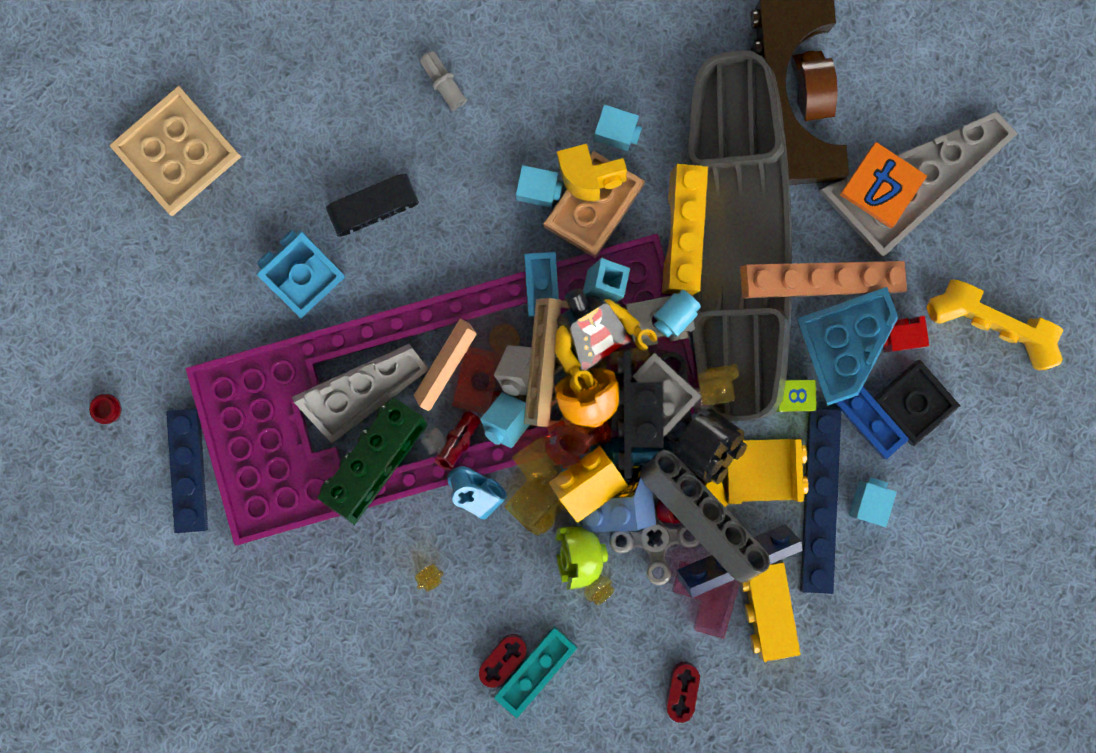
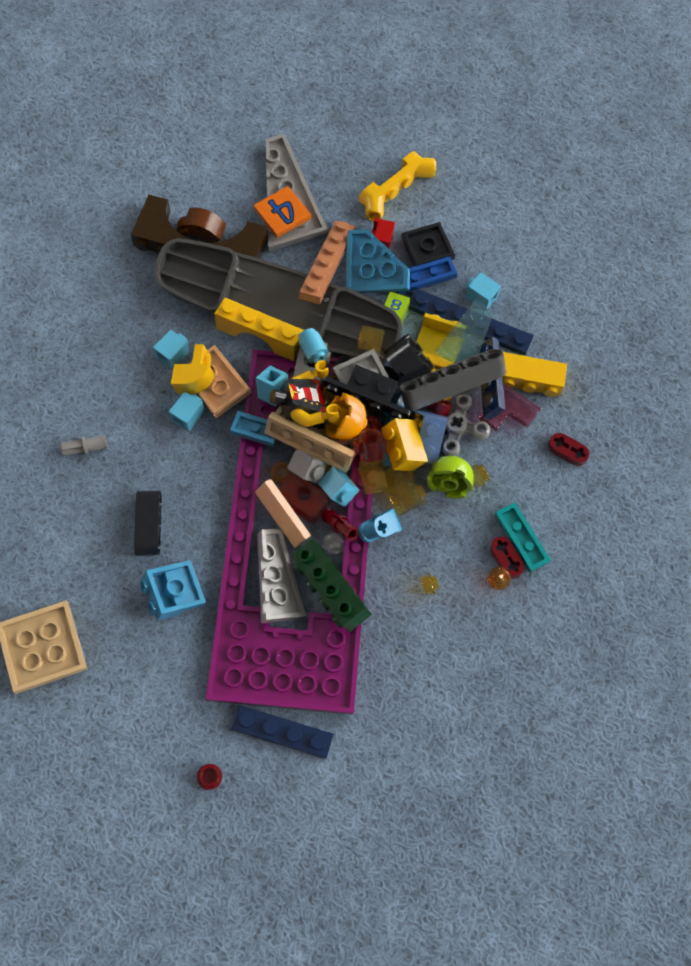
camera: 70 degrees left, 20 degrees down
none -> clear light blue wing [435,299,494,363]
none -> clear orange plate [488,566,511,590]

